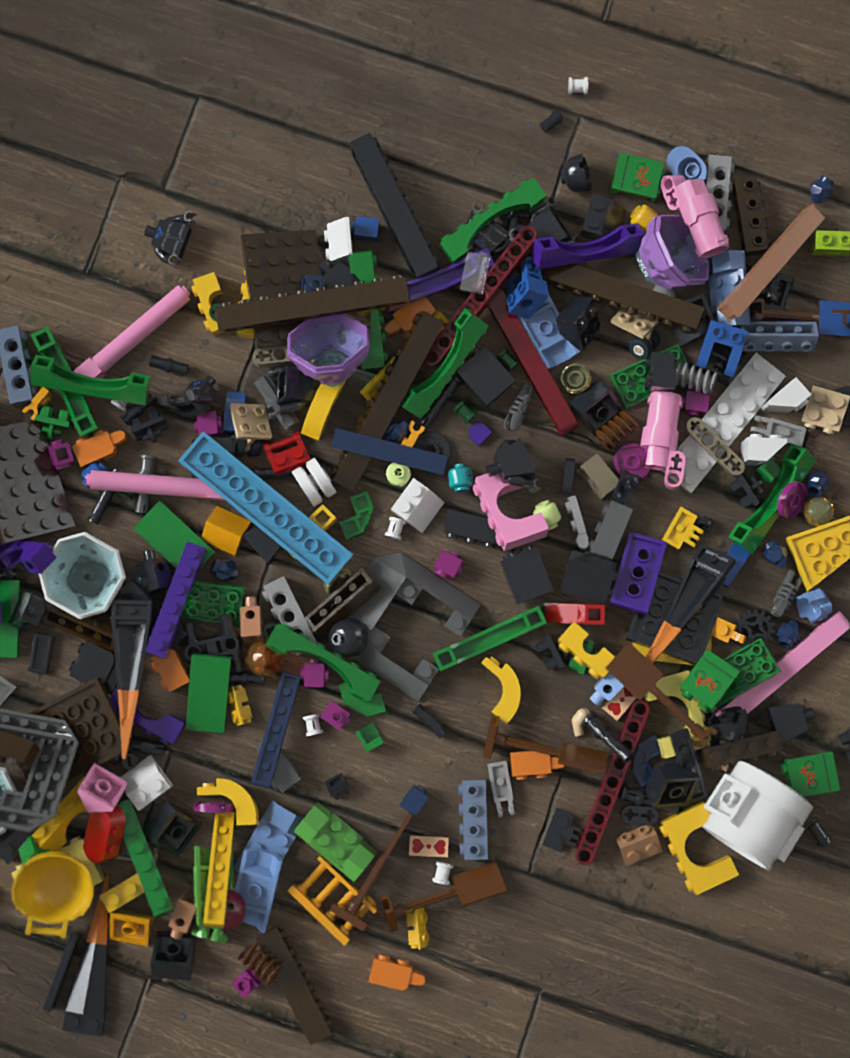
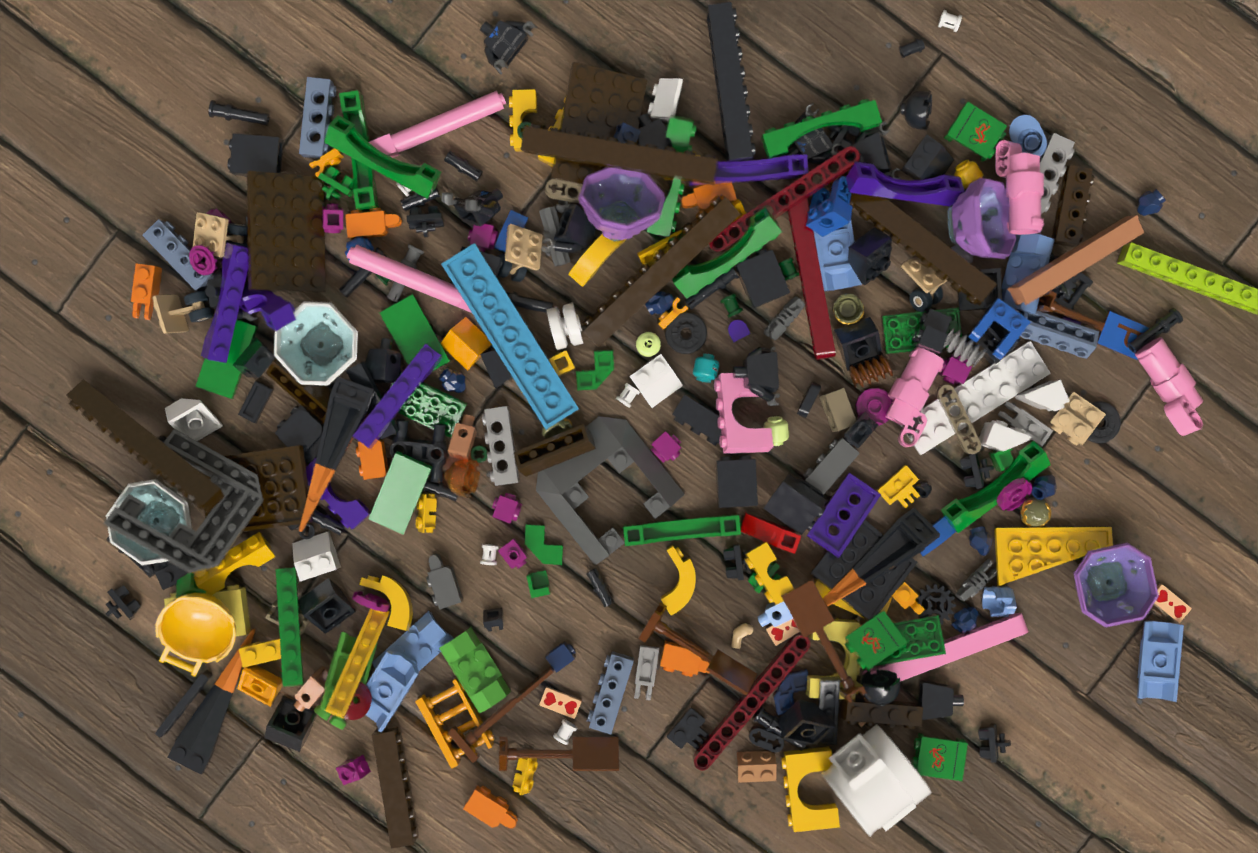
camera: 15 degrees right, 5 degrees up
bright pink slope [77,763,128,813] -> none
red brick [83,804,126,864] -> none
reddish brown piece [237,942,281,987] -> none
dark blue tile [251,672,301,789] -> none
red plate [263,432,311,476] -> none
green arch [265,623,380,703] -> none
black cylinder [328,618,368,657] -> none
dark blue tile [331,428,448,475] -> none
blue brick [351,216,380,243] -> none
clear panel [460,252,490,294] -> none
light grey hinge [565,495,589,550] -> none
black pin [583,713,634,763] -> none
black pin [807,821,831,848] -> none

